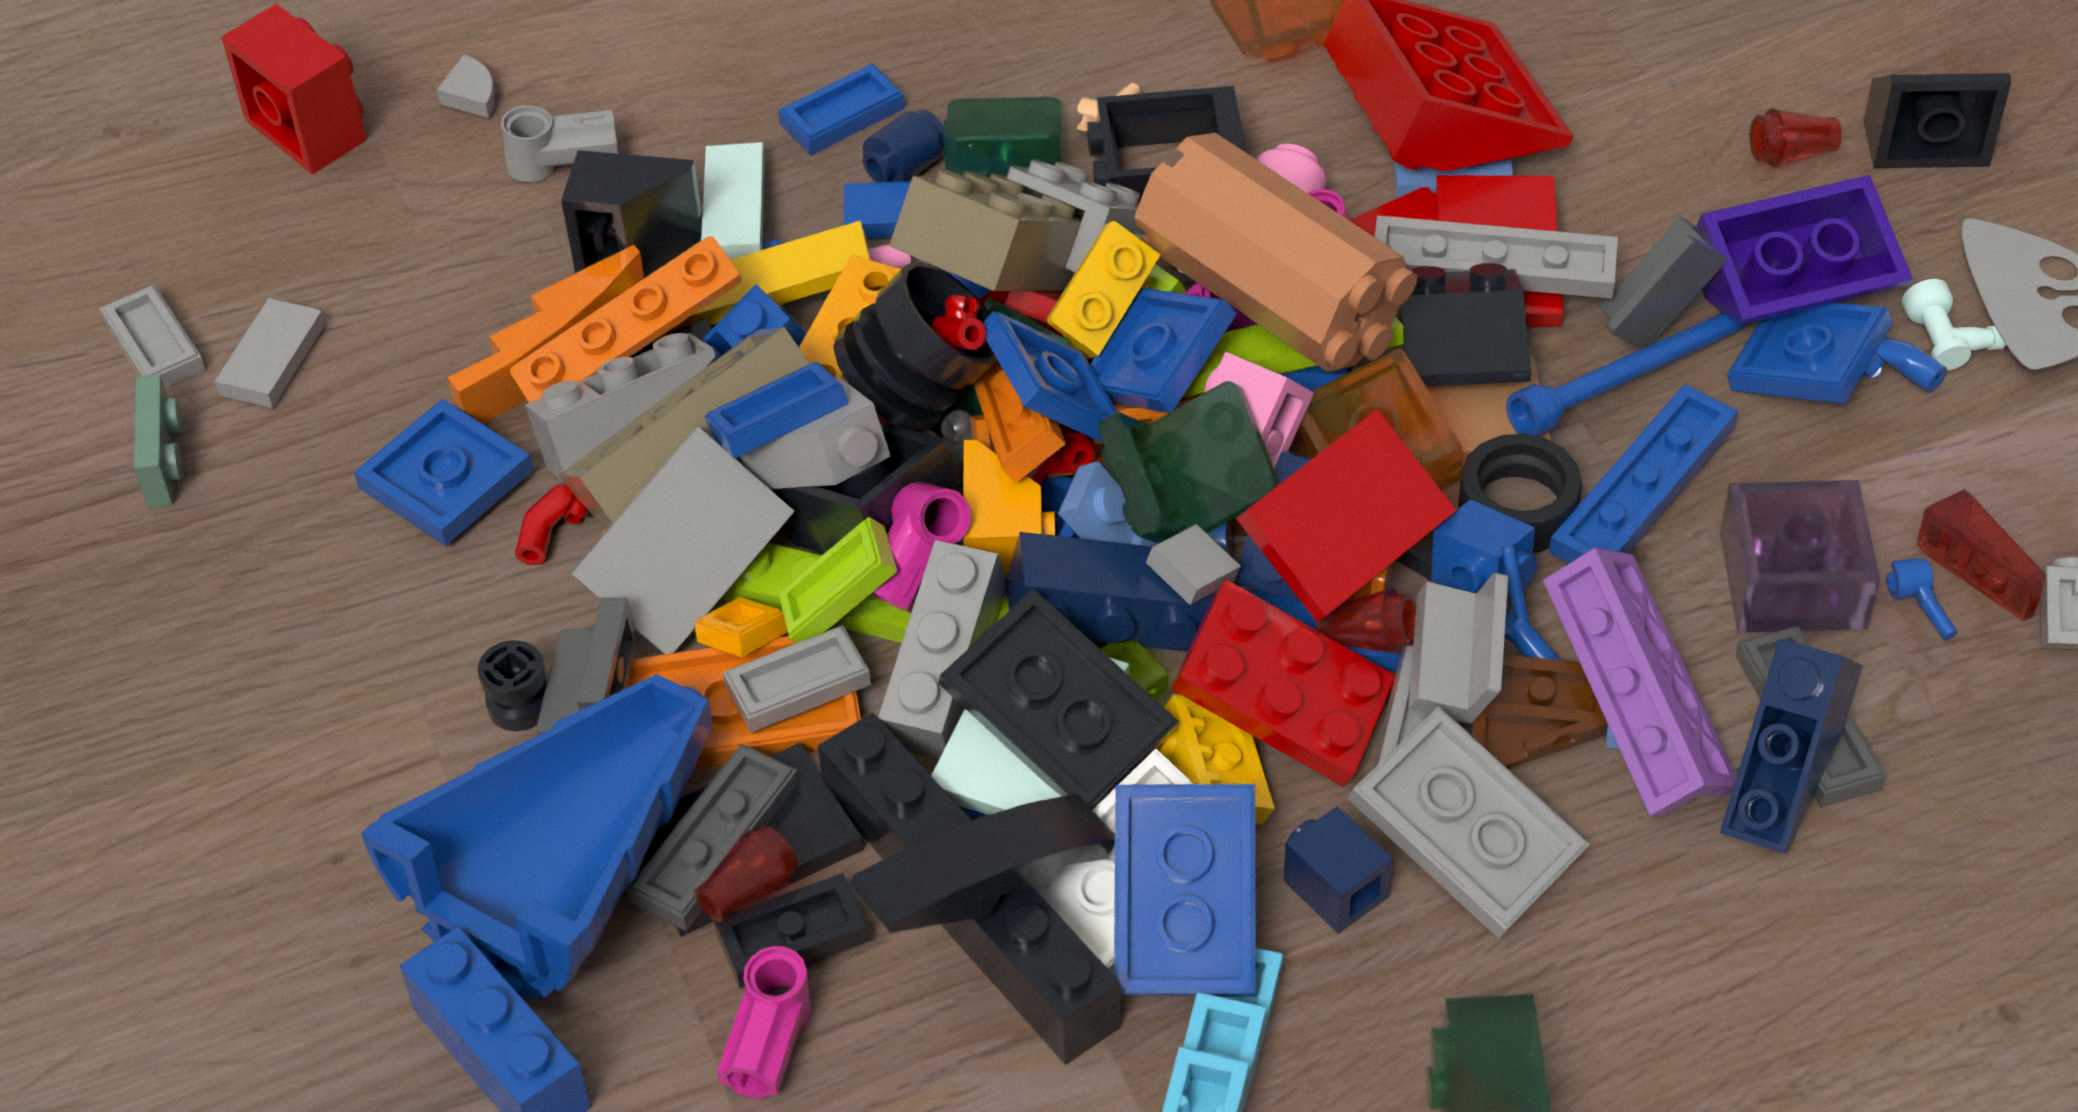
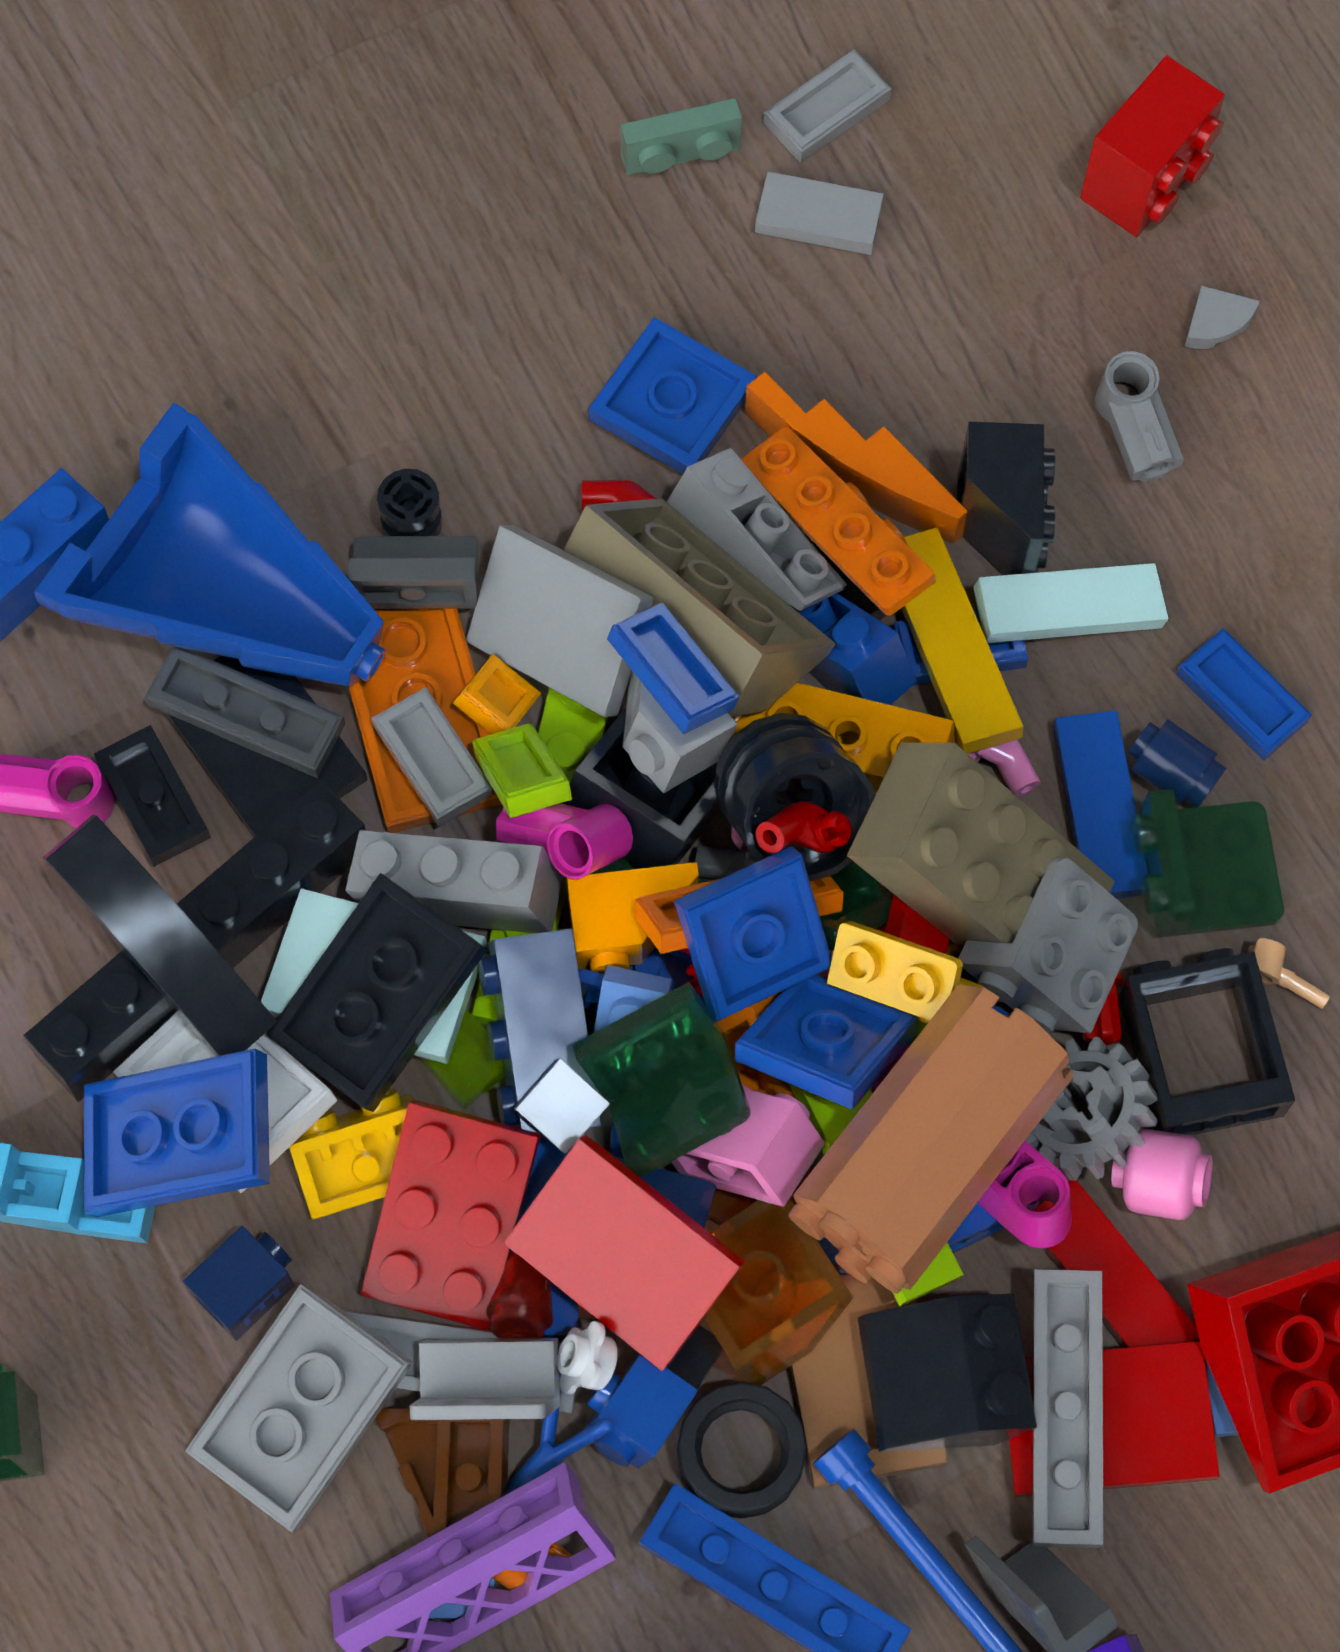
camera: 80 degrees right, 20 degrees up
clear red cone [694,825,798,922] -> none
none -> white plate [557,1321,617,1395]

